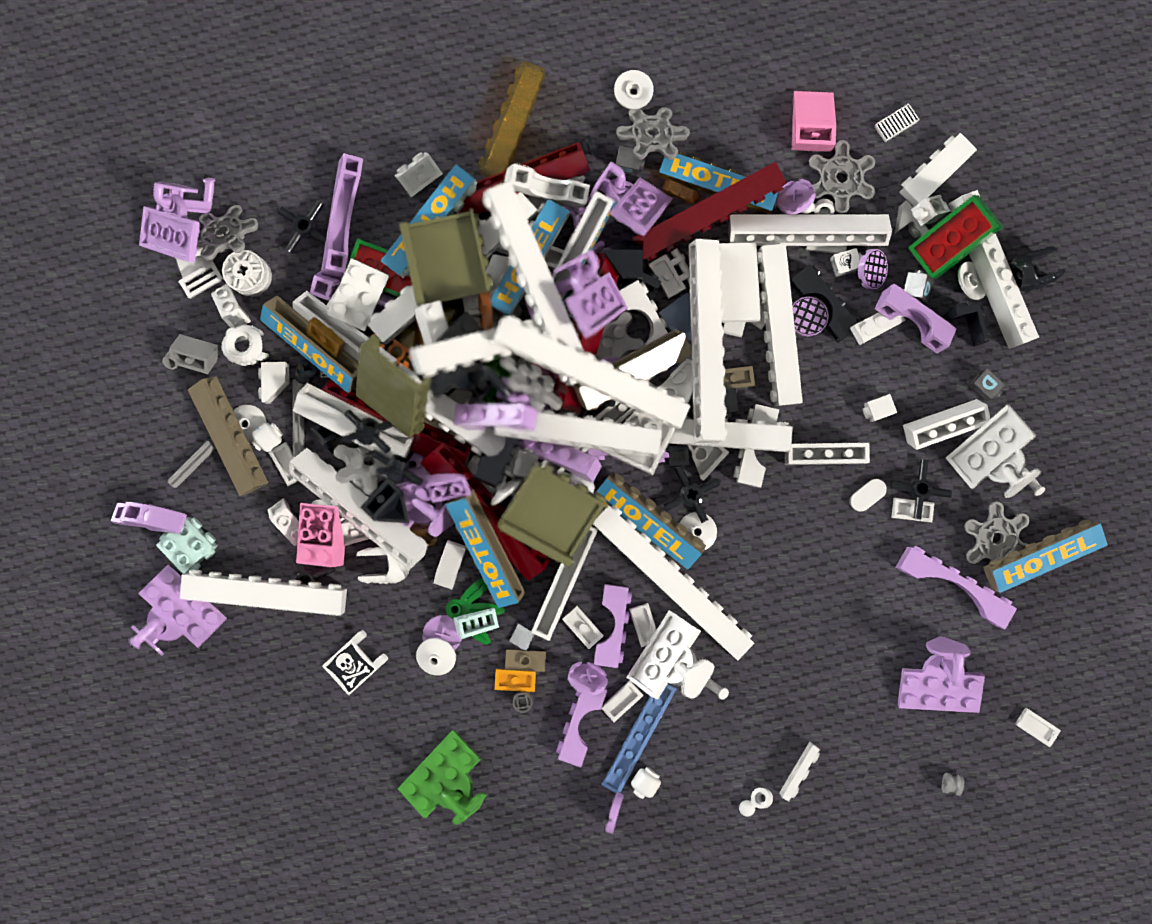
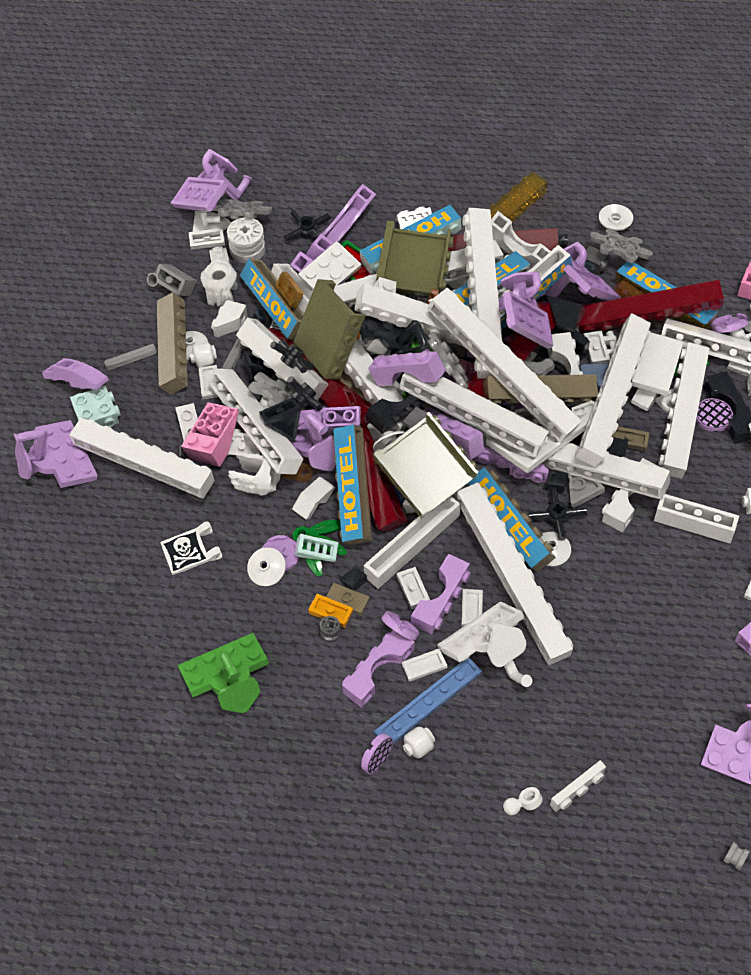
camera: 15 degrees right, 30 degrees down
white tile [850,479,887,511] -> none

